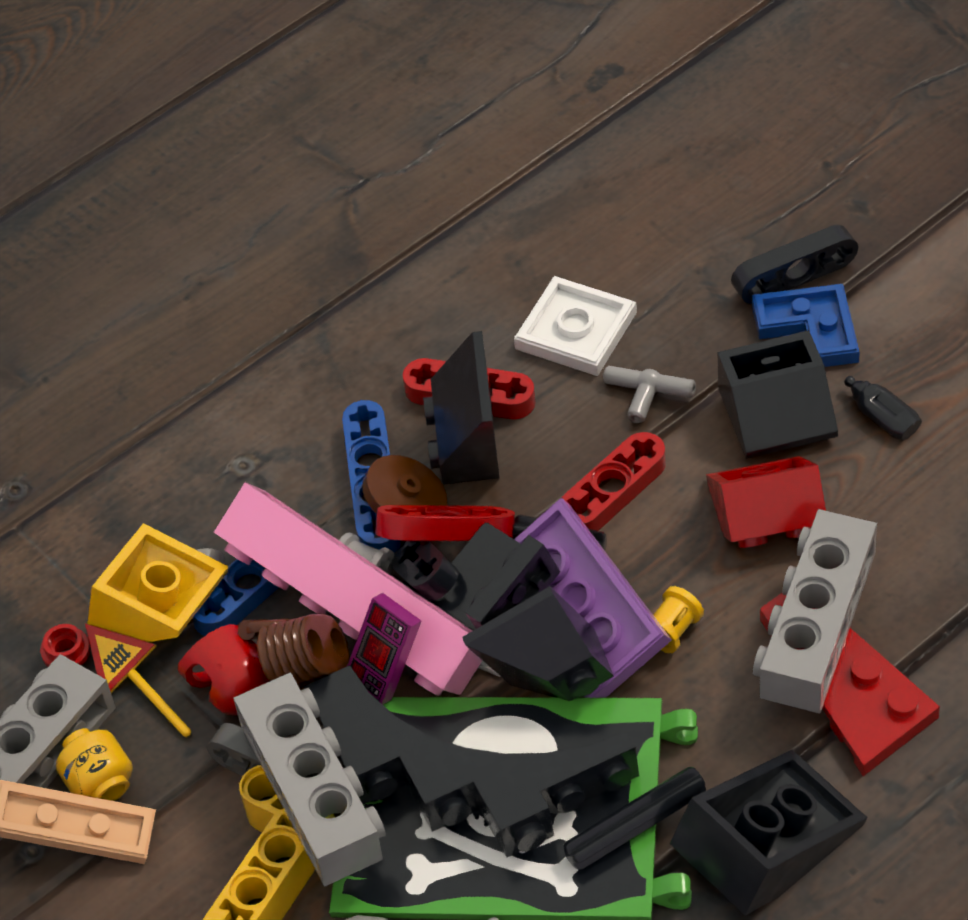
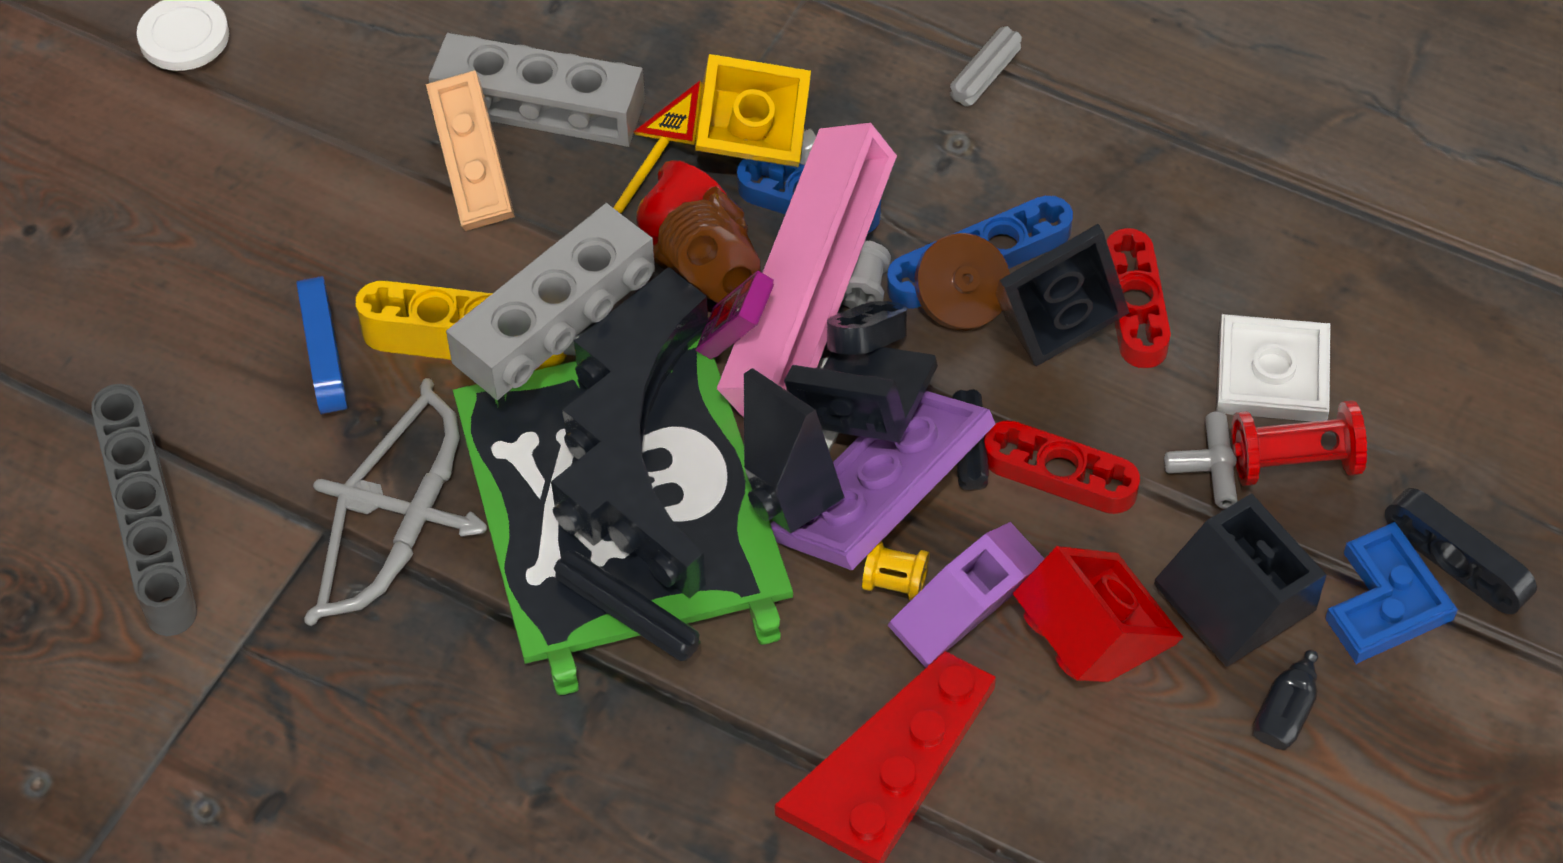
camera: 65 degrees right, 5 degrees up
red plate [40,624,91,667] -> none
yellow head [56,728,133,801] -> none
red beam [375,505,515,541] -> none
black slope [669,750,868,915] -> none
light grey brick [753,509,877,714] -> none
none -> medium lavender slope [887,522,1044,668]
none -> light grey axle [950,26,1022,106]
none -> red hose [1231,401,1367,486]

